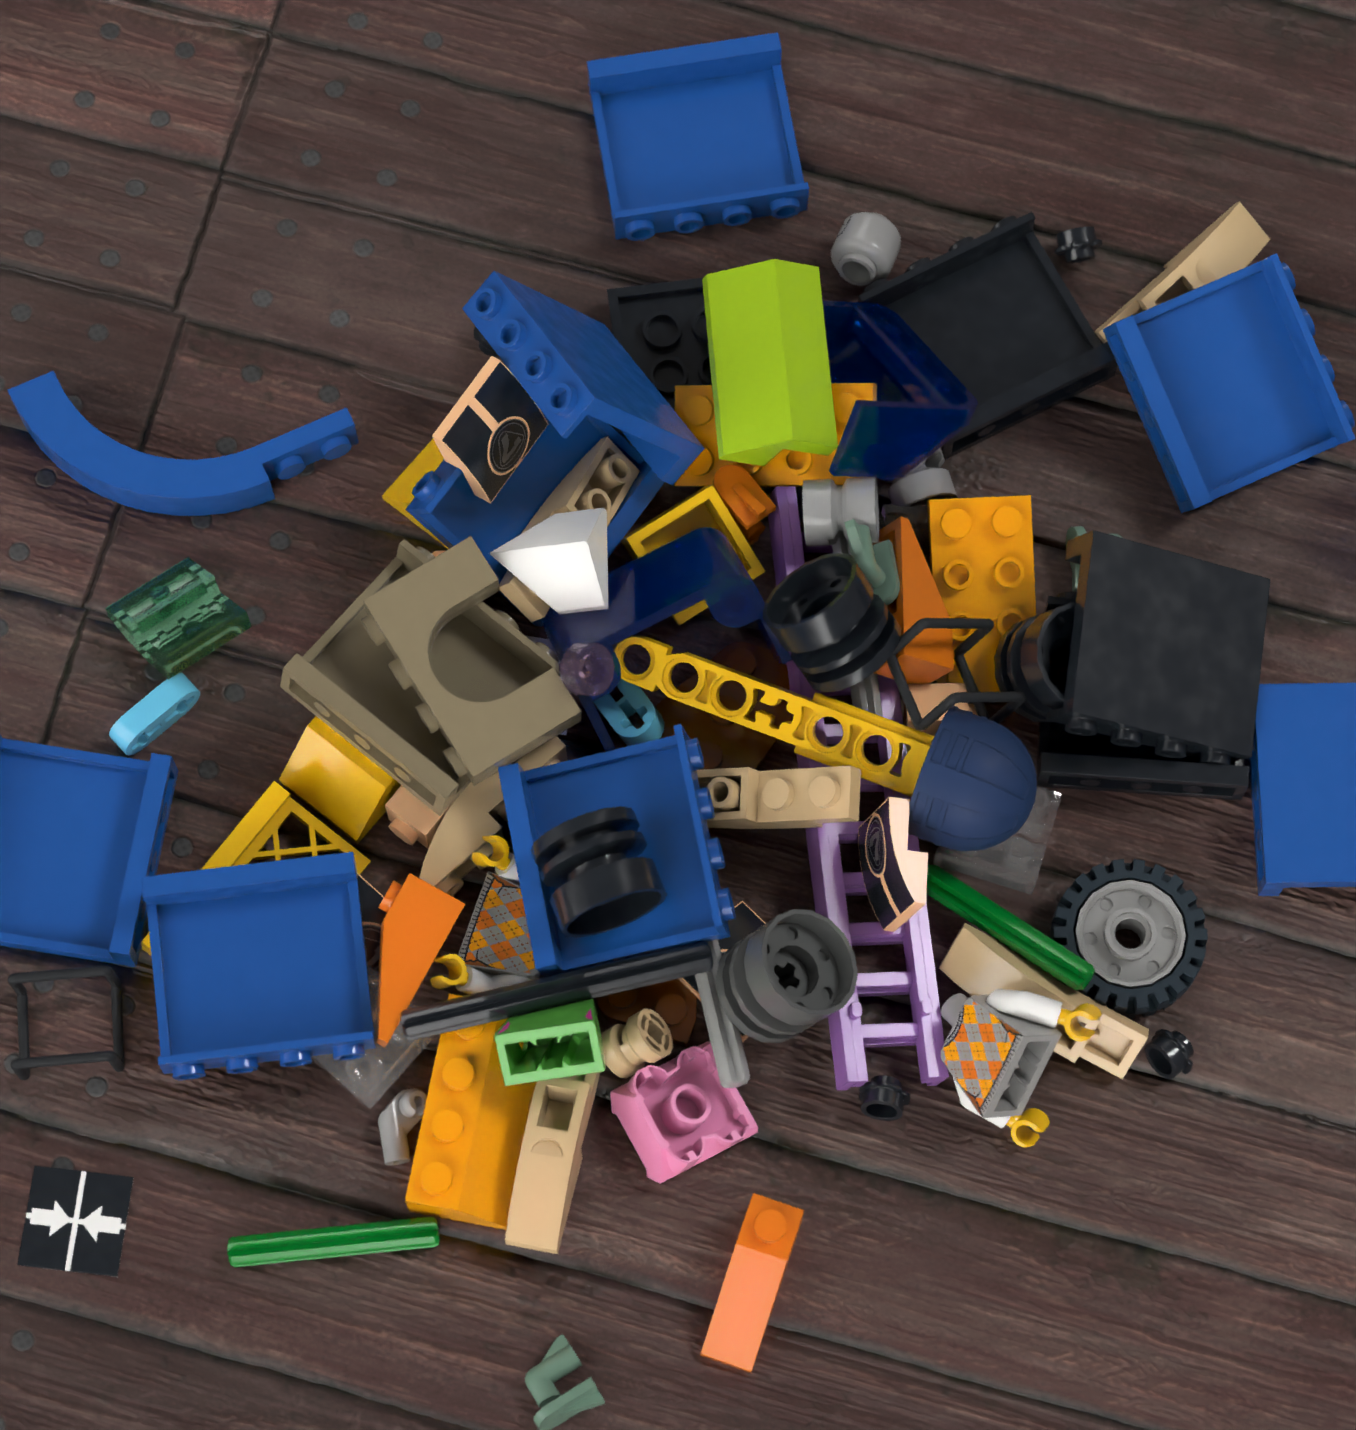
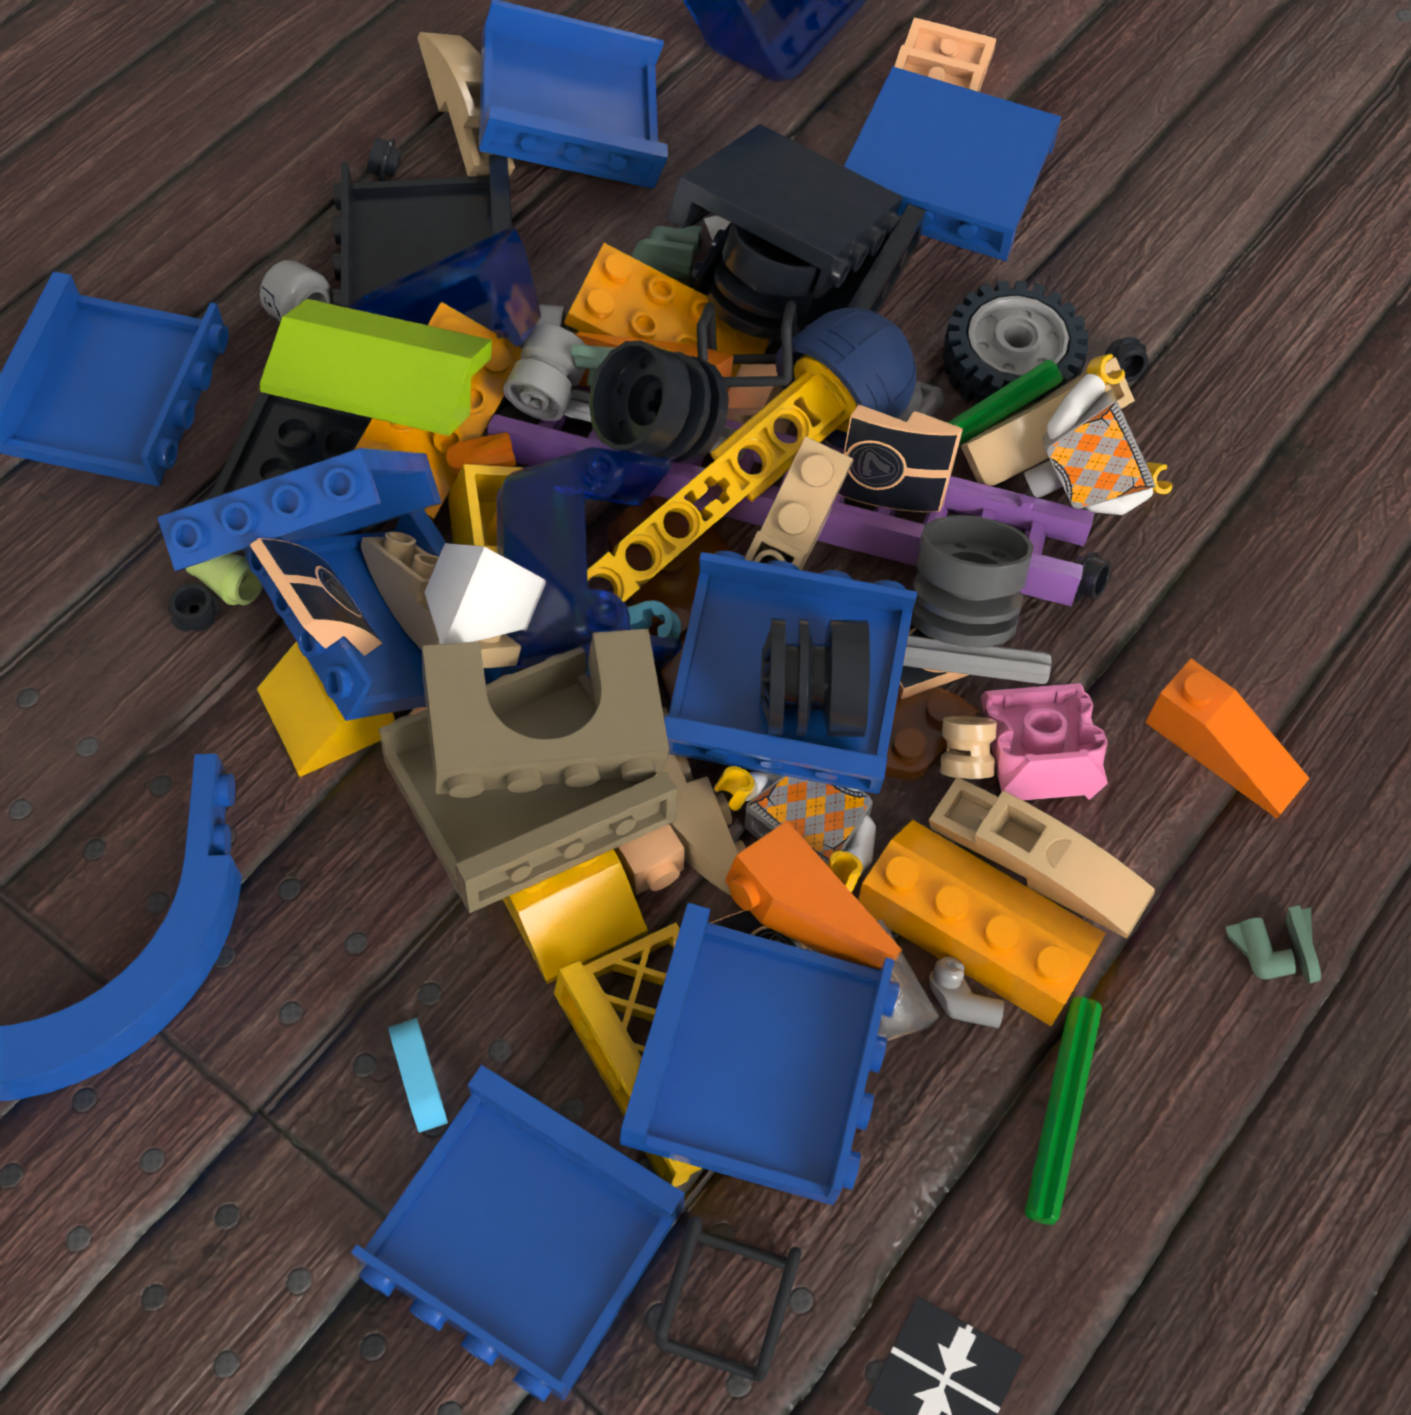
camera: 70 degrees left, 10 degrees down
clear green slope [105,557,252,680] -> none
black axle [400,941,714,1041] -> none
bright green torso [494,998,606,1086] -> none
clear purple tile [559,643,614,696] -> none

